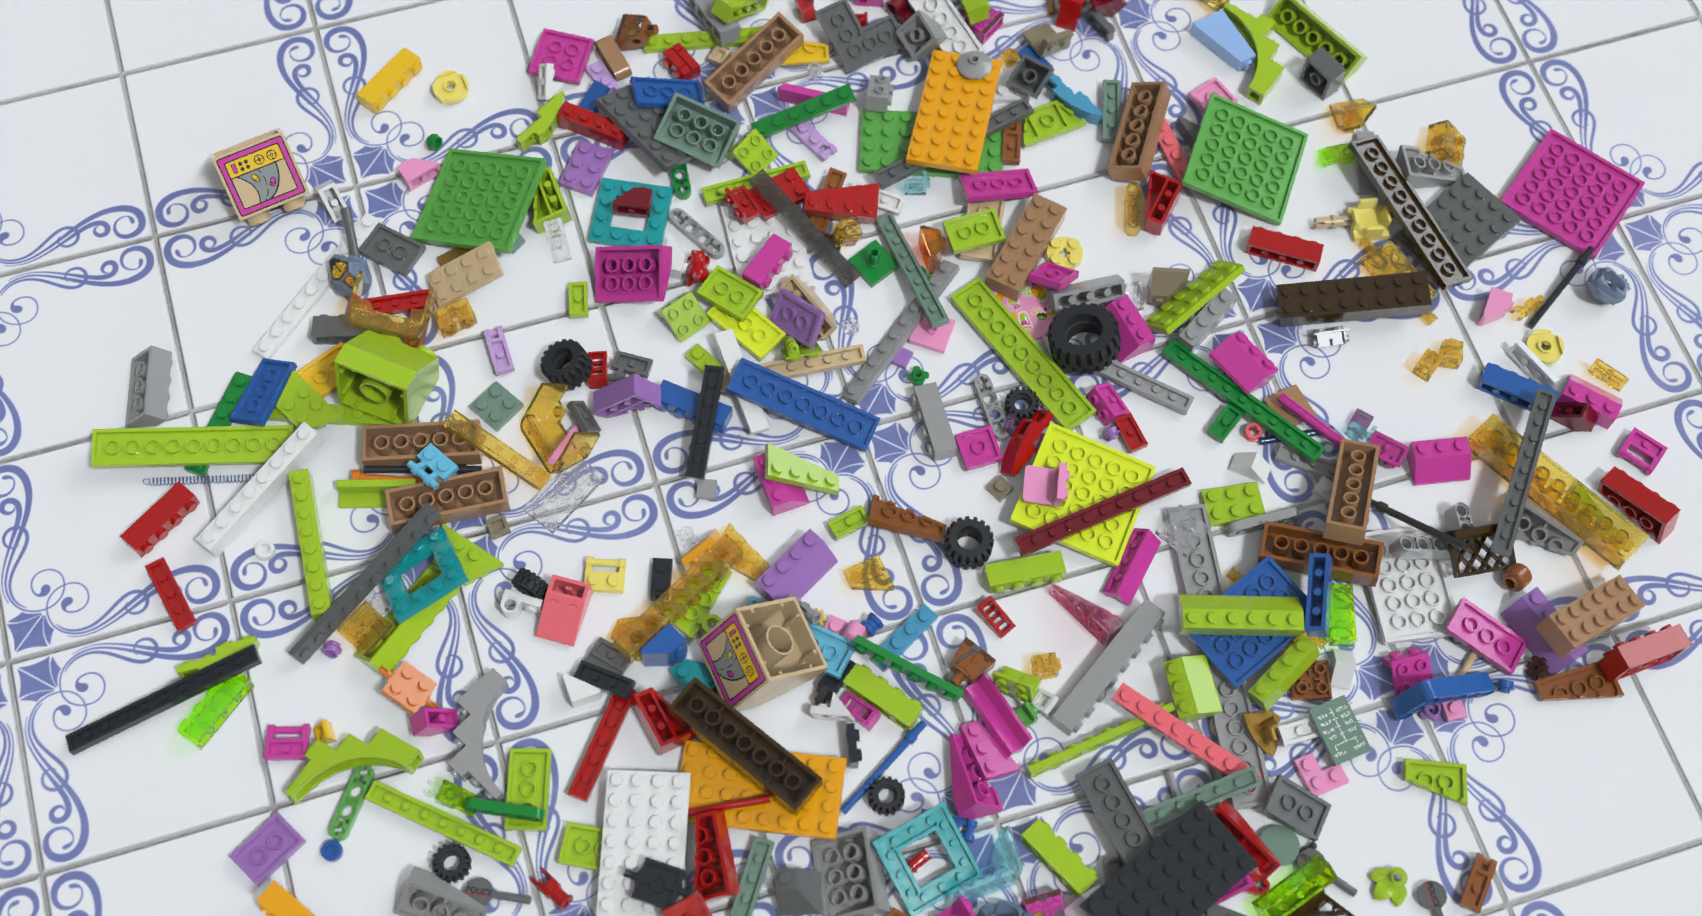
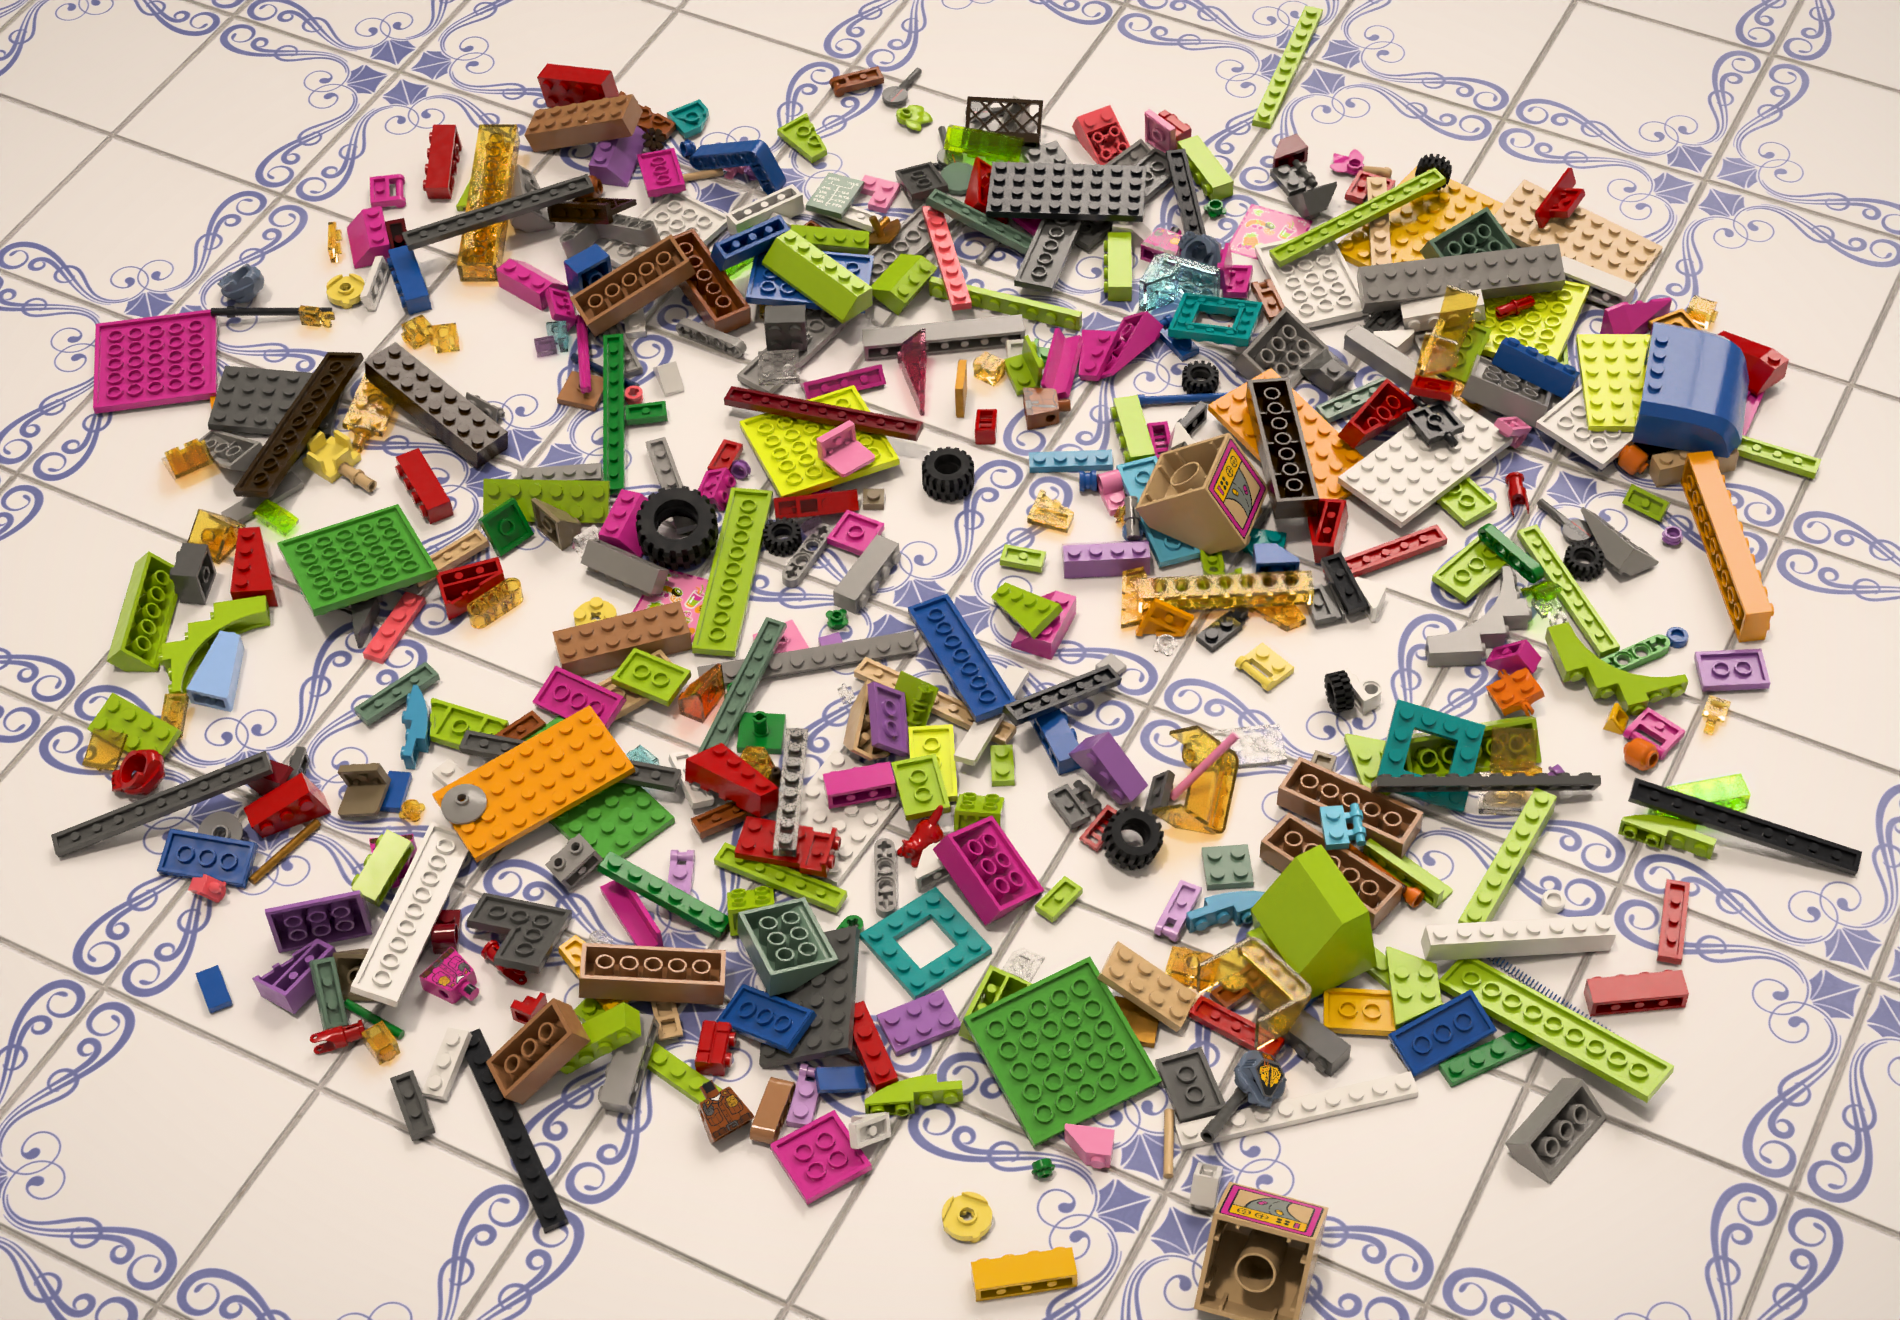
camera: 130 degrees left, 15 degrees down
clear yellow tile [443,409,551,492] -> none
coral slope [536,574,593,647] -> none
dark red slope [613,187,653,217] -> none
red bar [688,794,771,817] -> none
green plate [850,634,964,702] -> none
dark orange wing [867,494,947,543] -> none
light grey slope [895,10,948,60] -> none
lime brick [983,550,1066,594] -> none
dark grey slope [1006,54,1055,99] -> none
dark pink plate [1028,261,1079,291] -> none
medium nougat brick [1107,81,1171,181] -> none
bright pink plate [1188,77,1238,114] -> none
lime plate [1200,482,1266,528] -> none
dark pink slope [1208,331,1279,395] -> none
pearl dark grey bar [1370,499,1467,550] -> none
dark pink bracket [1382,647,1433,696] -> none
bright pink slope [1478,287,1514,326] -> none
none -> red wedge [230,527,278,607]
none -> tan plate [415,529,490,588]
none -> green tile [478,498,534,556]
none -> blue brick [564,244,612,295]
none -> teal plate [666,99,709,139]
none -> white brick [726,184,804,235]
none -> dark grey brick [764,305,808,352]
none -> pearl gold tile [955,359,967,418]
none -> tan bar [1163,1109,1174,1179]
none -> dark azure slope [1186,891,1265,933]
none -> orange head [1623,738,1659,771]
none -> clear yellow plate [1702,695,1731,735]

